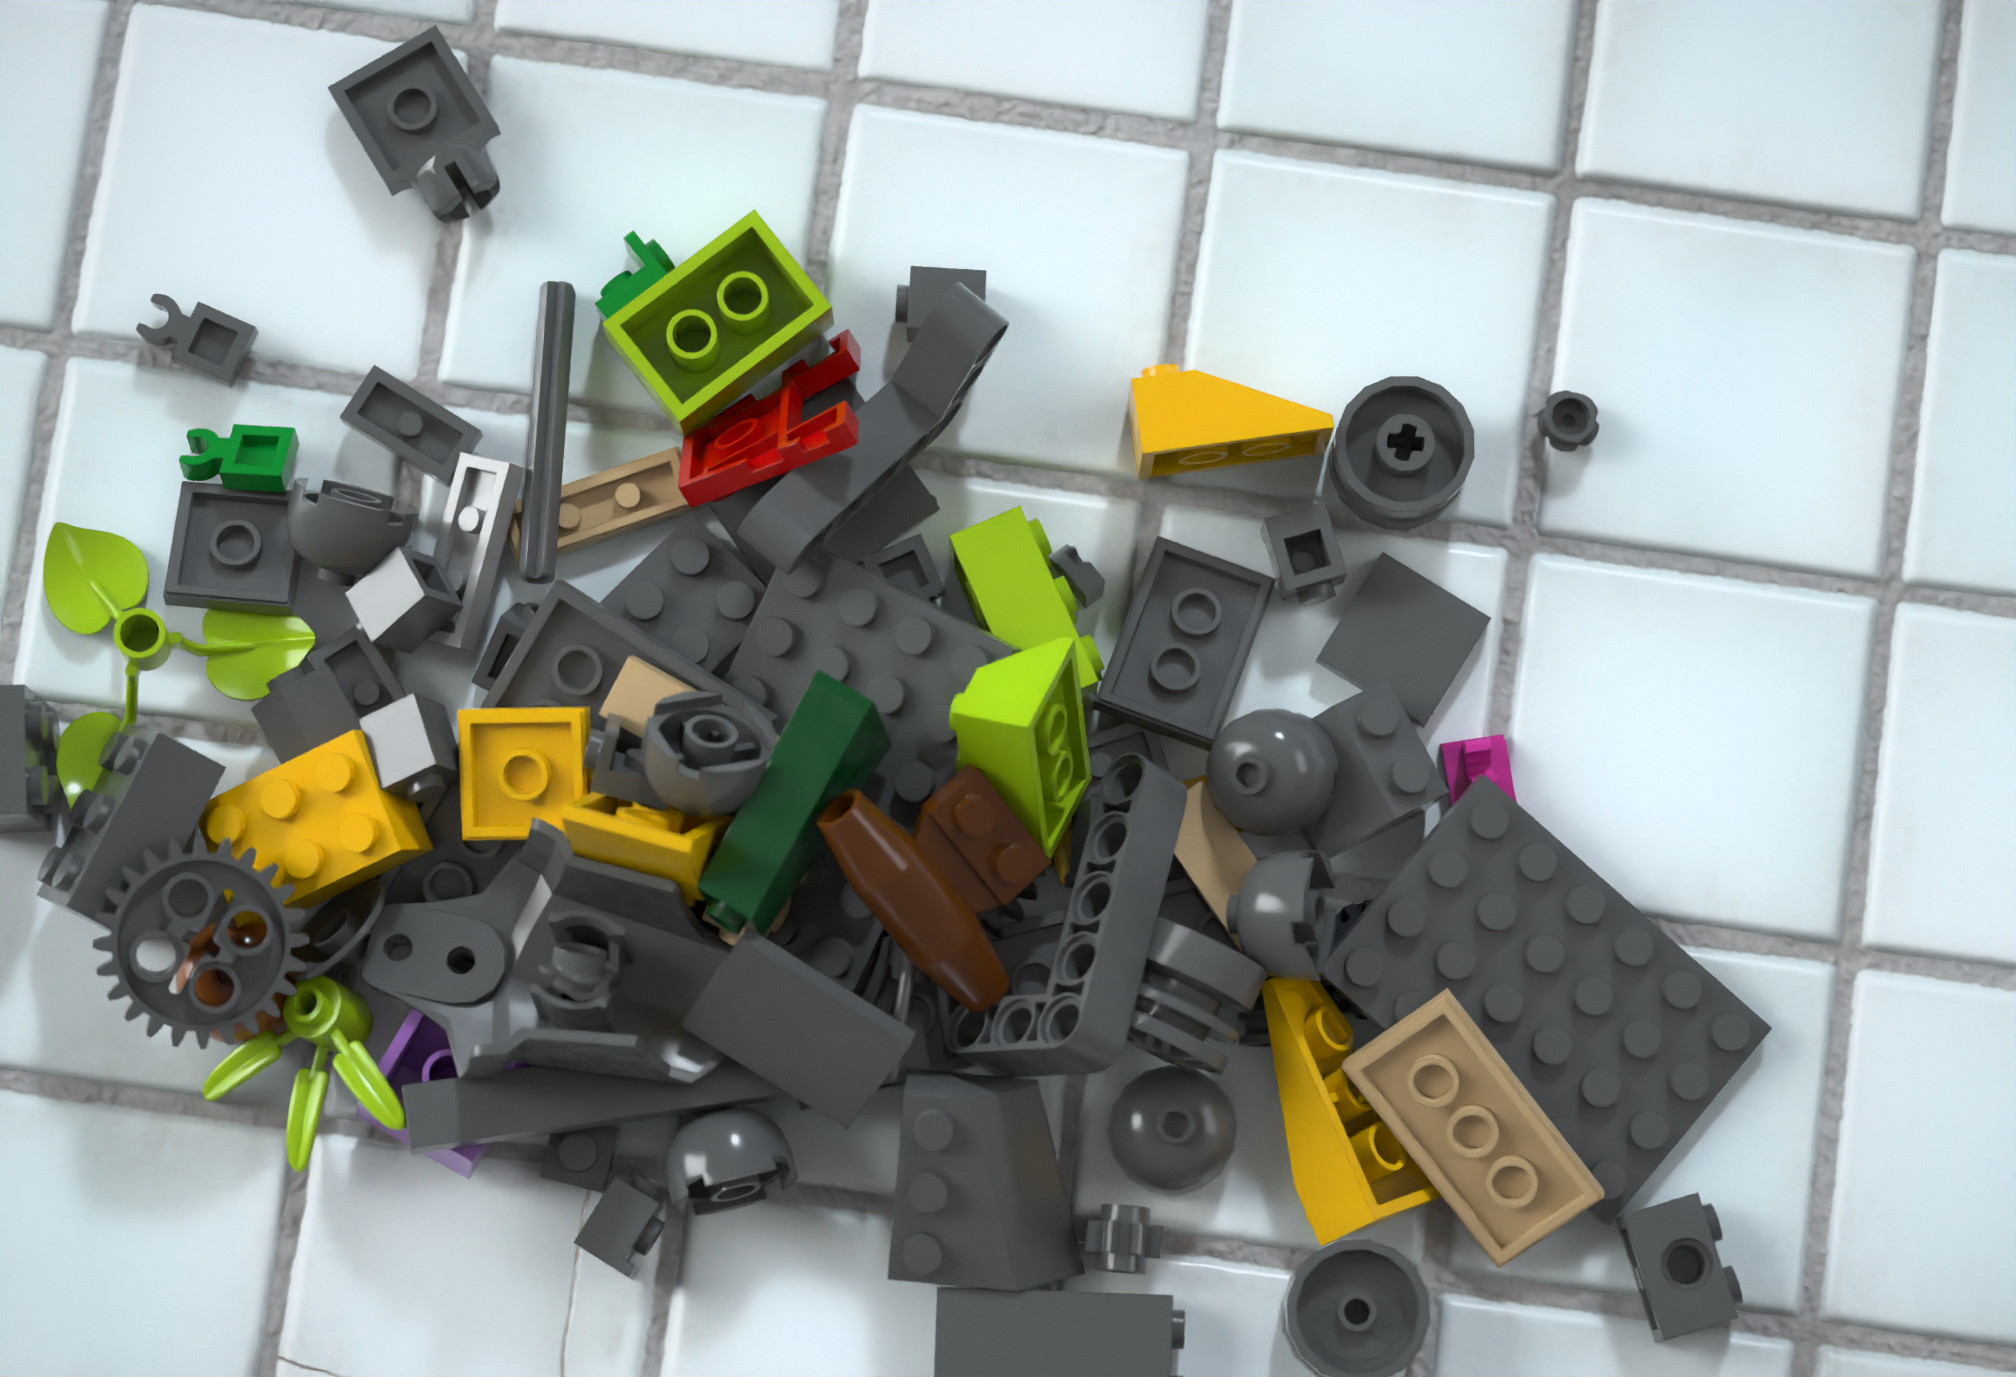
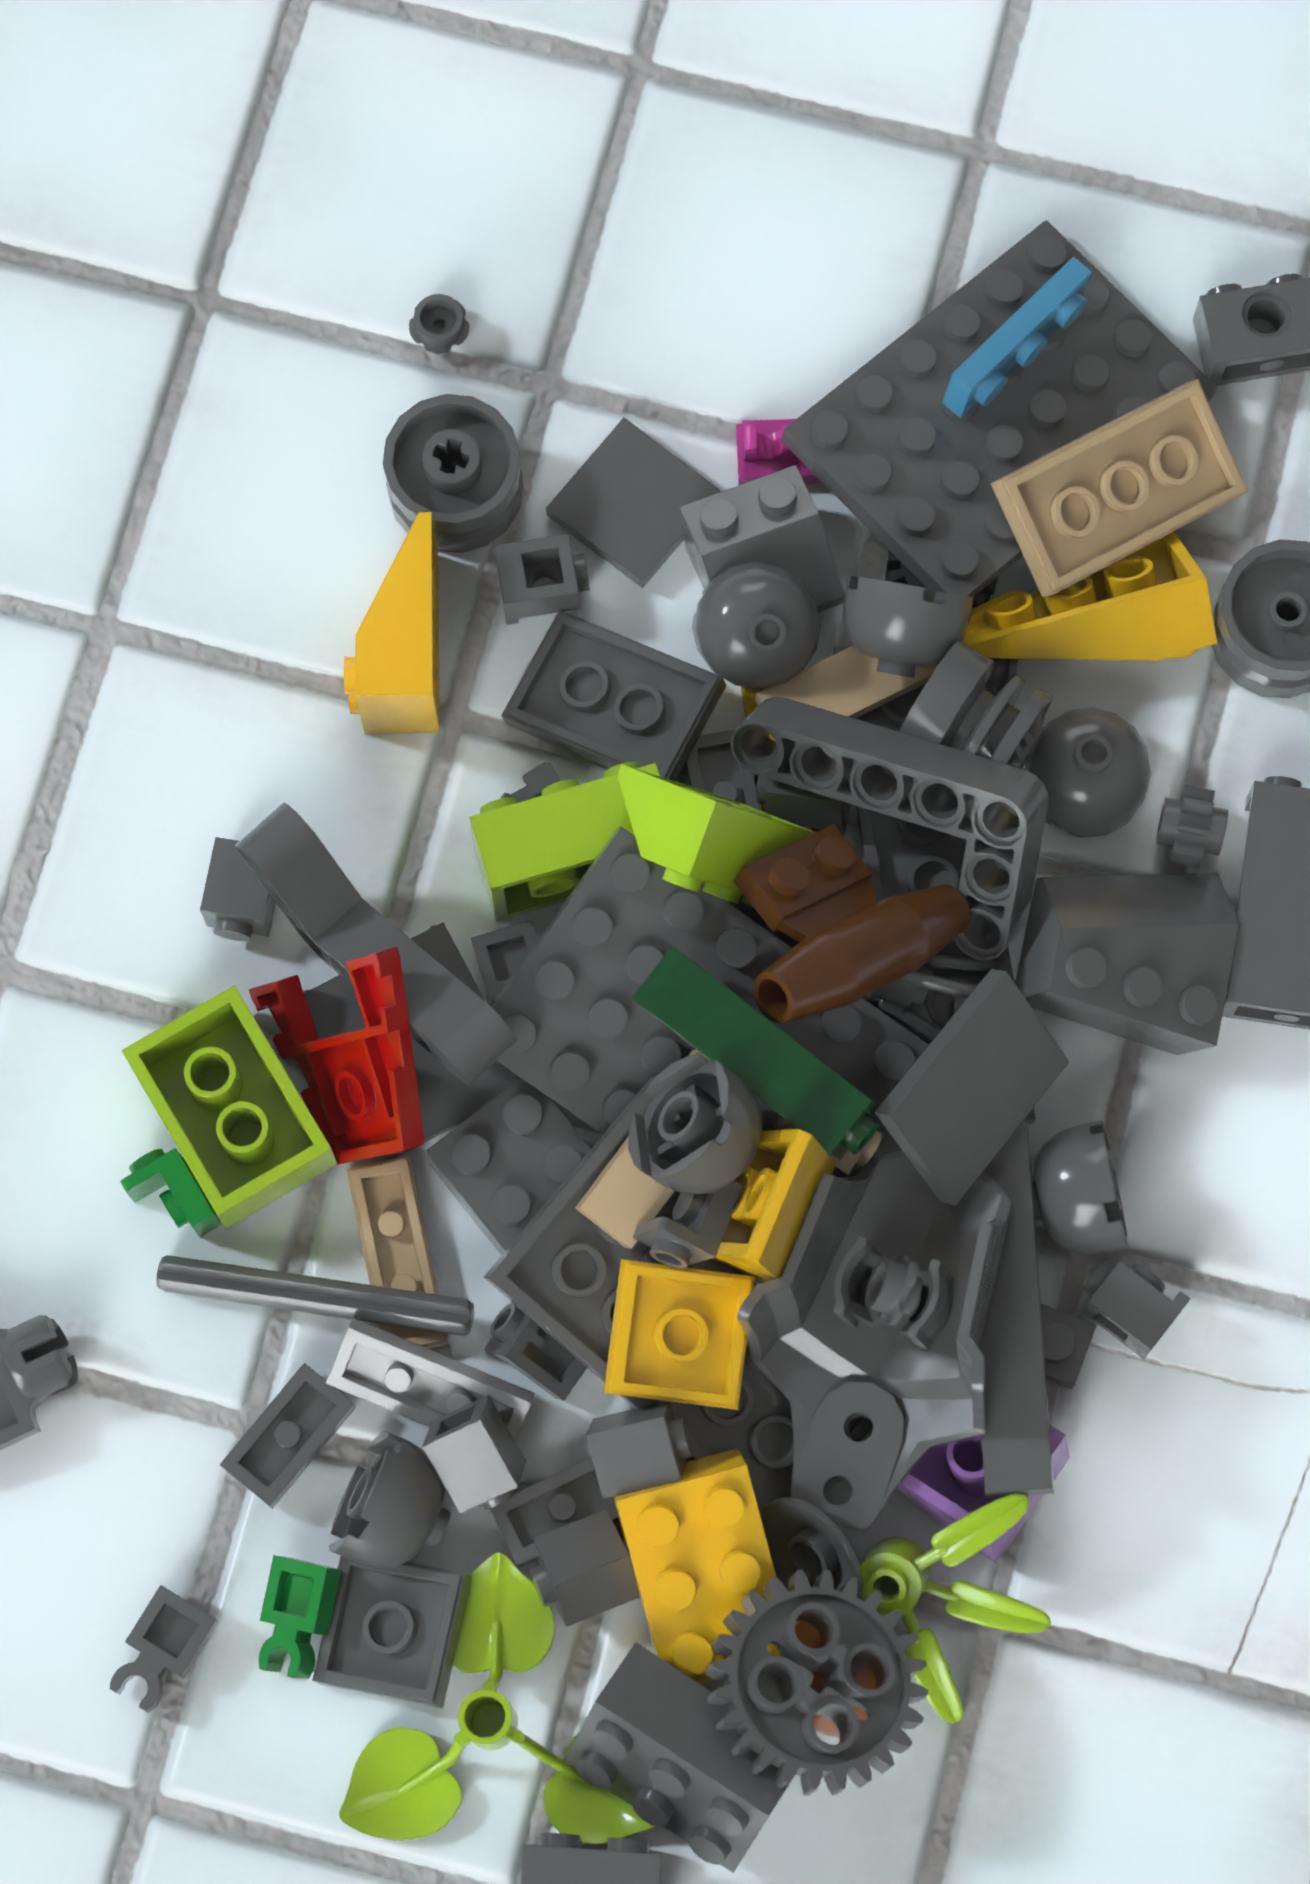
camera: 80 degrees left, 5 degrees down
none -> dark azure plate [942,256,1092,419]

